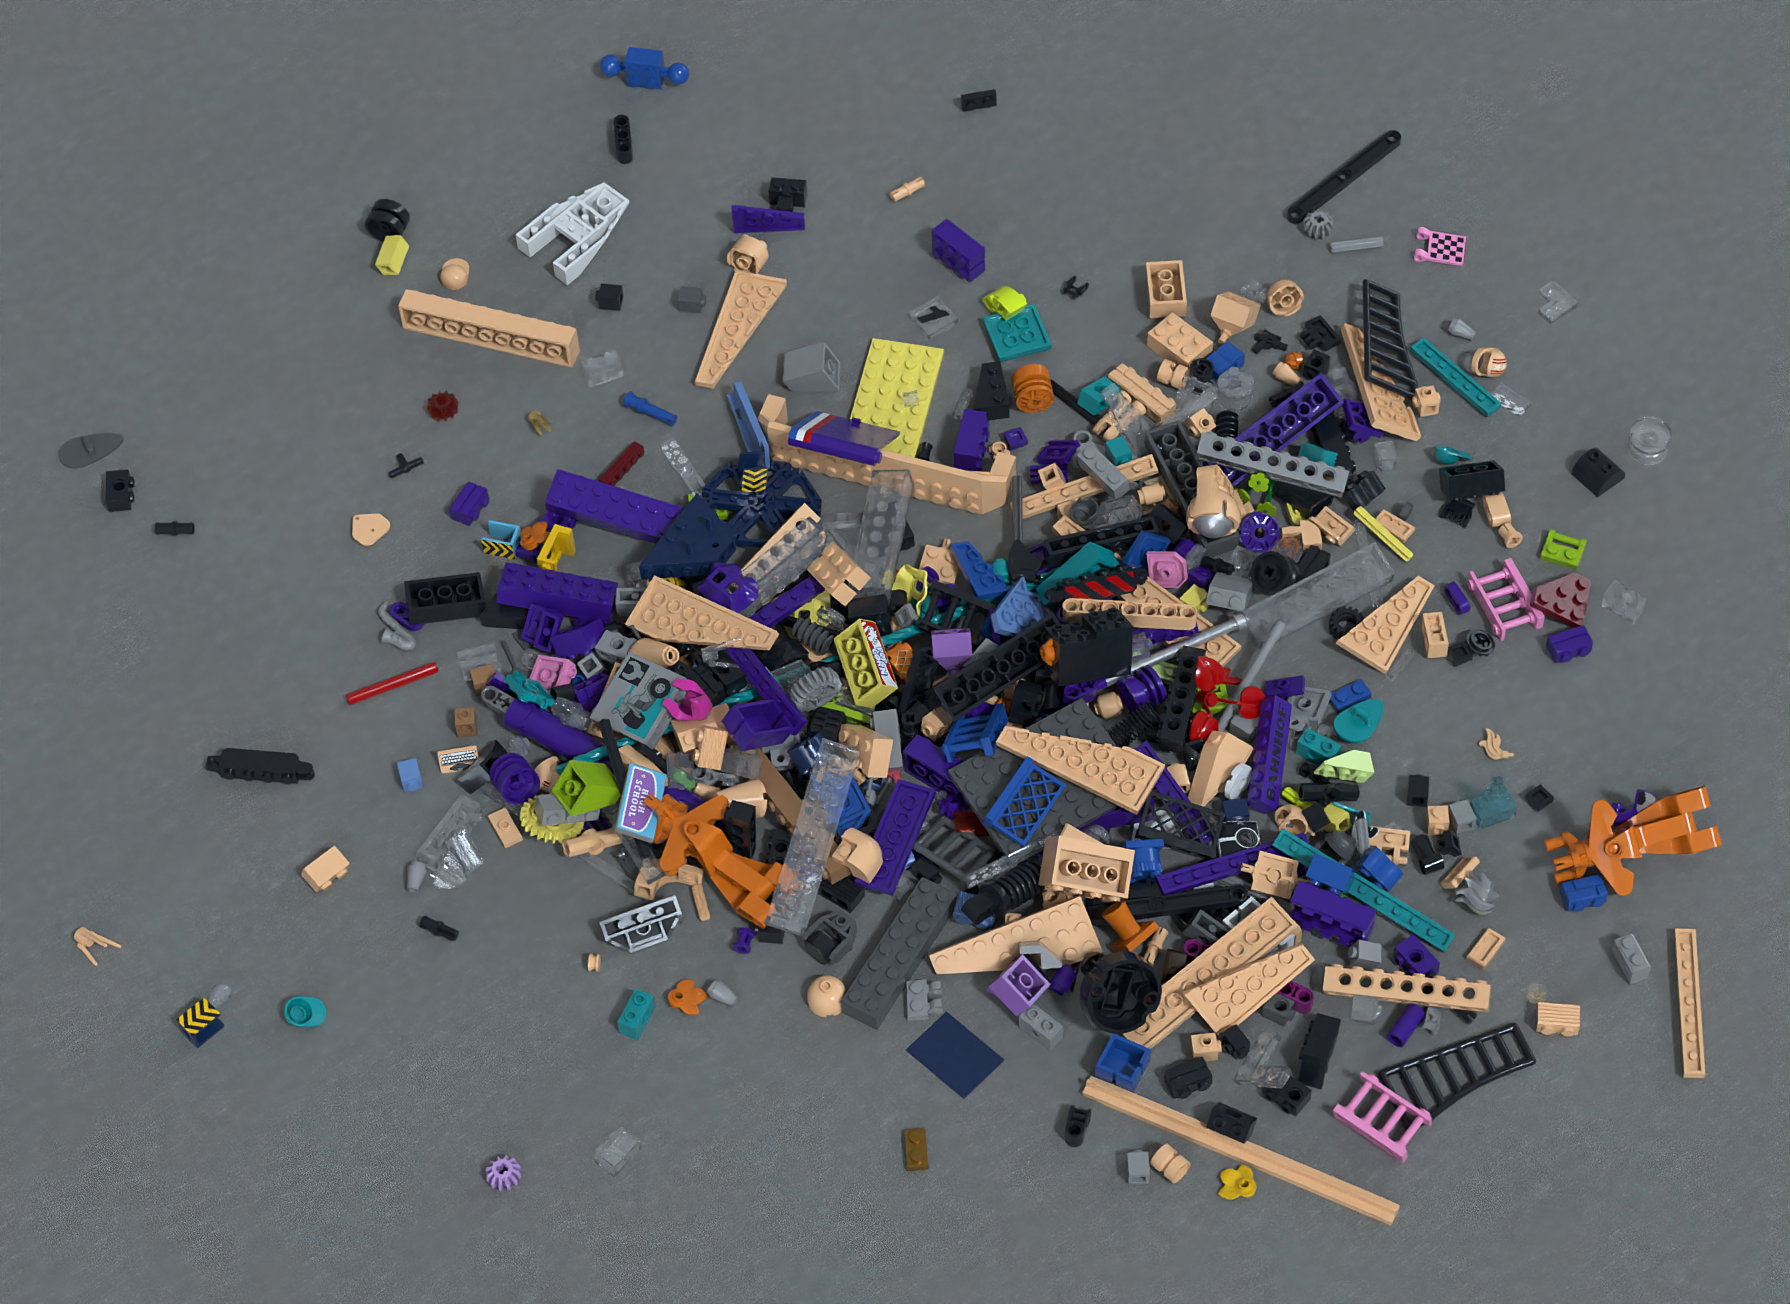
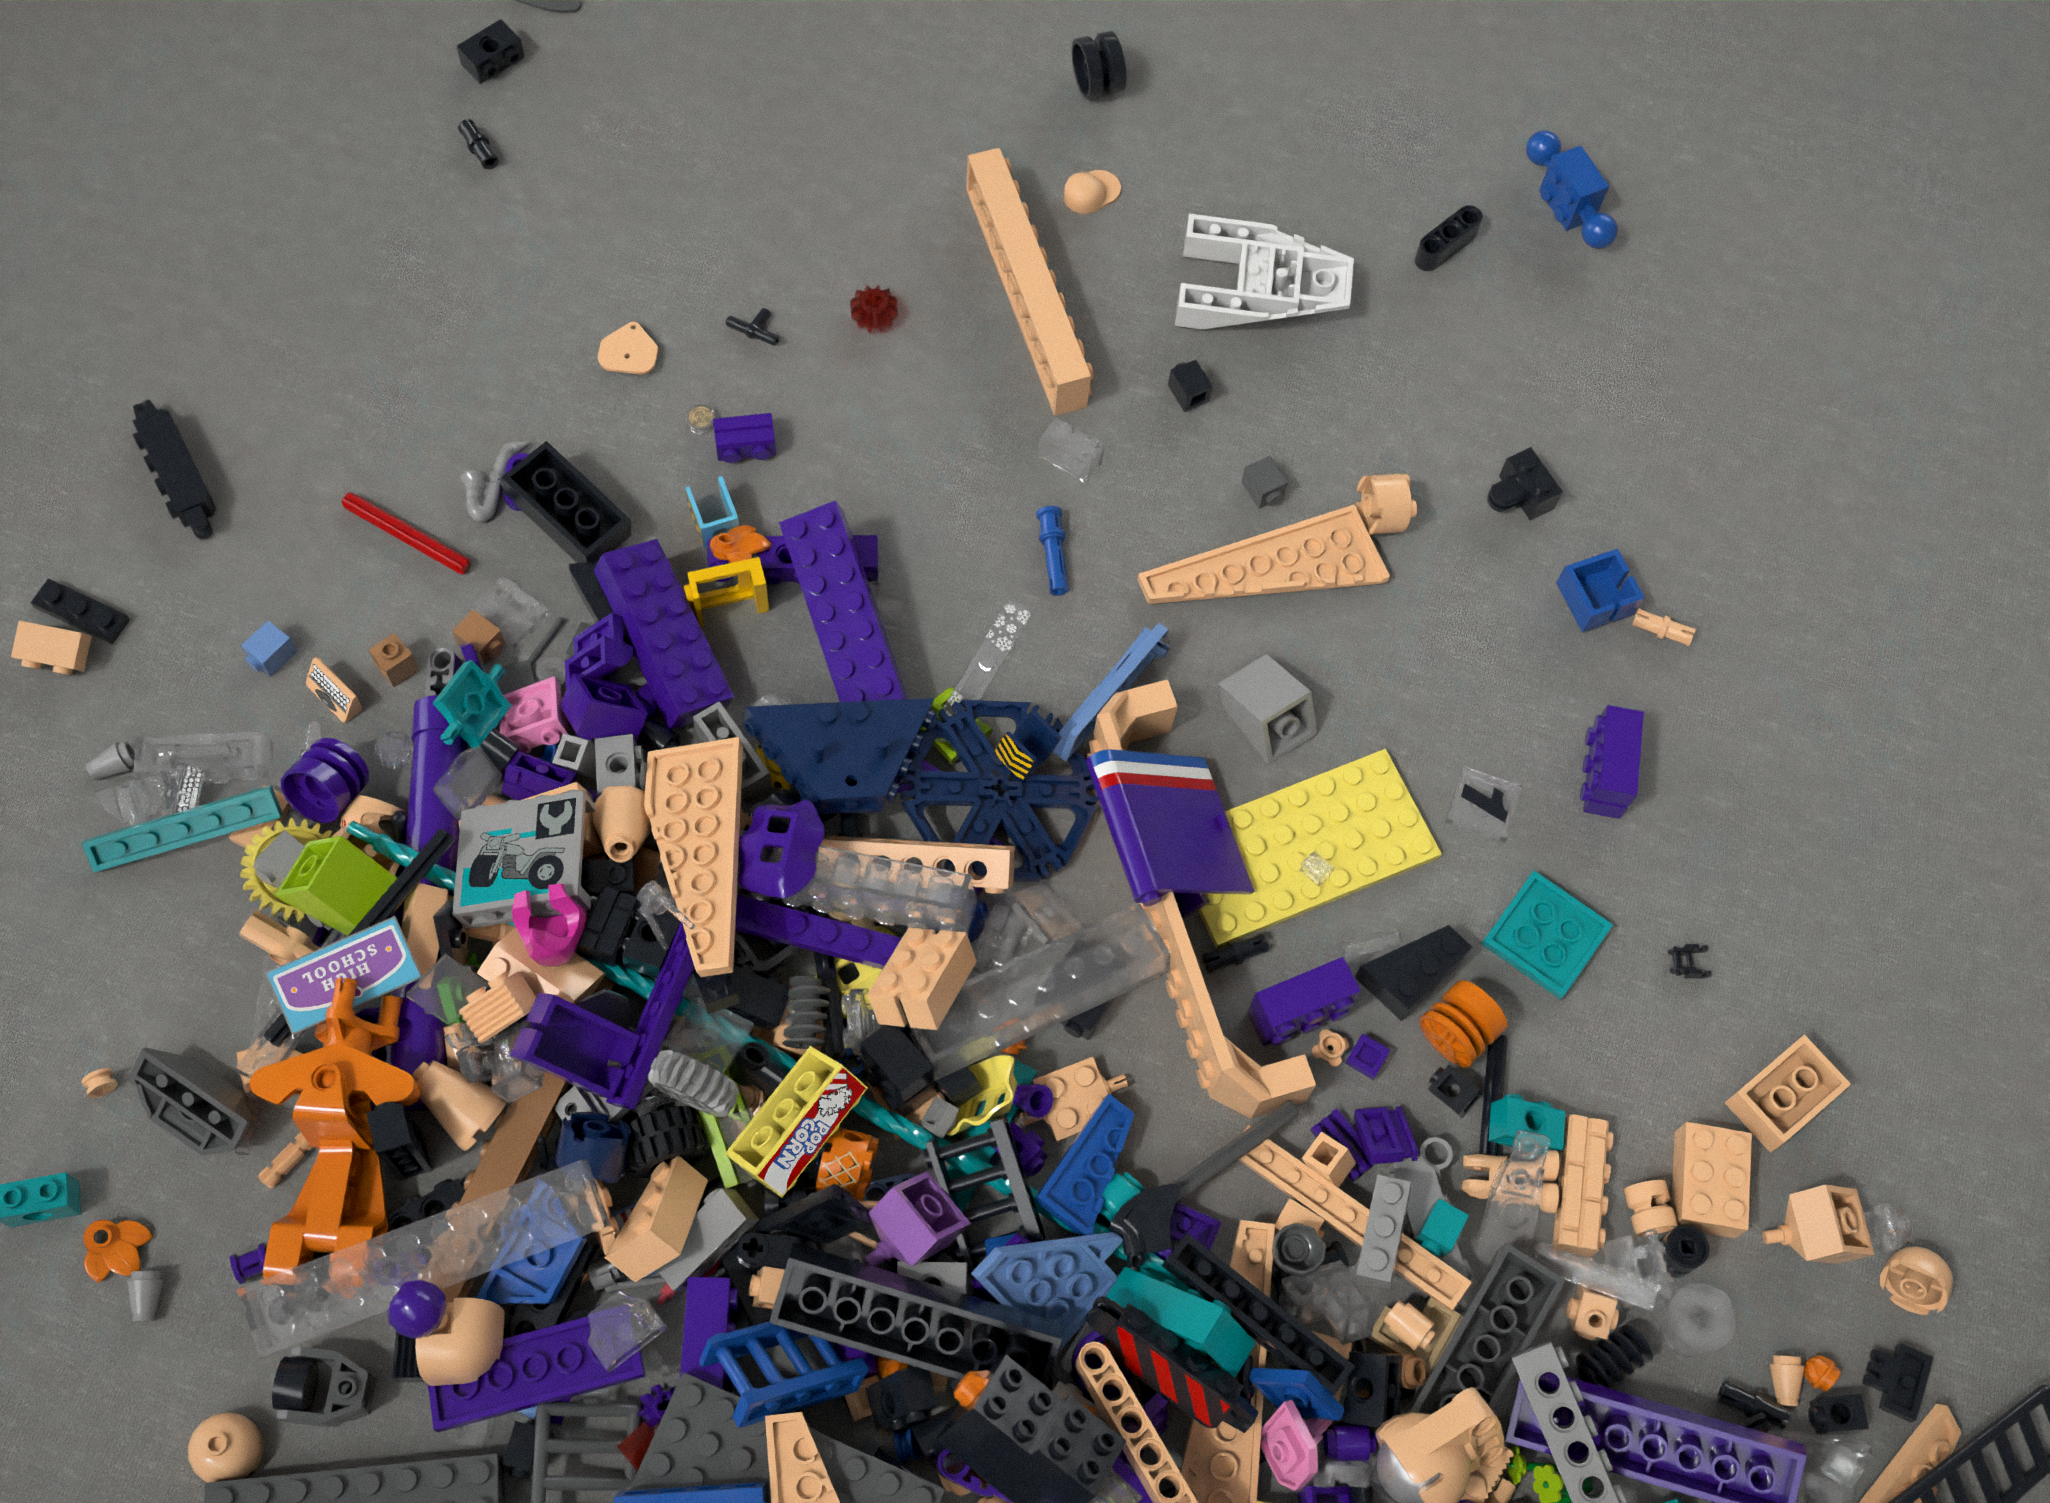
camera: 45 degrees right, 10 degrees up
light yellow brick [375,235,409,275] -> none
black axle [419,916,459,941] -> none
black slope [457,740,508,794] -> none
pearl gold piece [527,410,553,436] -> none
dark red piece [598,441,644,486] -> none
dark purple wing [732,205,805,233] -> none
black plate [961,89,997,112] -> none
neon yellow brick [981,286,1027,321] -> none
blue brick [1206,341,1245,382] -> none
black piece [1252,329,1288,354] -> none
none -> black plate [30,578,130,645]
none -> teal plate [81,785,283,873]
none -> dark purple hair [387,1280,447,1339]
none -> clear slope [588,1291,667,1373]
none -> tile [686,404,716,435]
none -> black brick [1428,1064,1483,1118]
none -> blue piece [1556,548,1645,632]

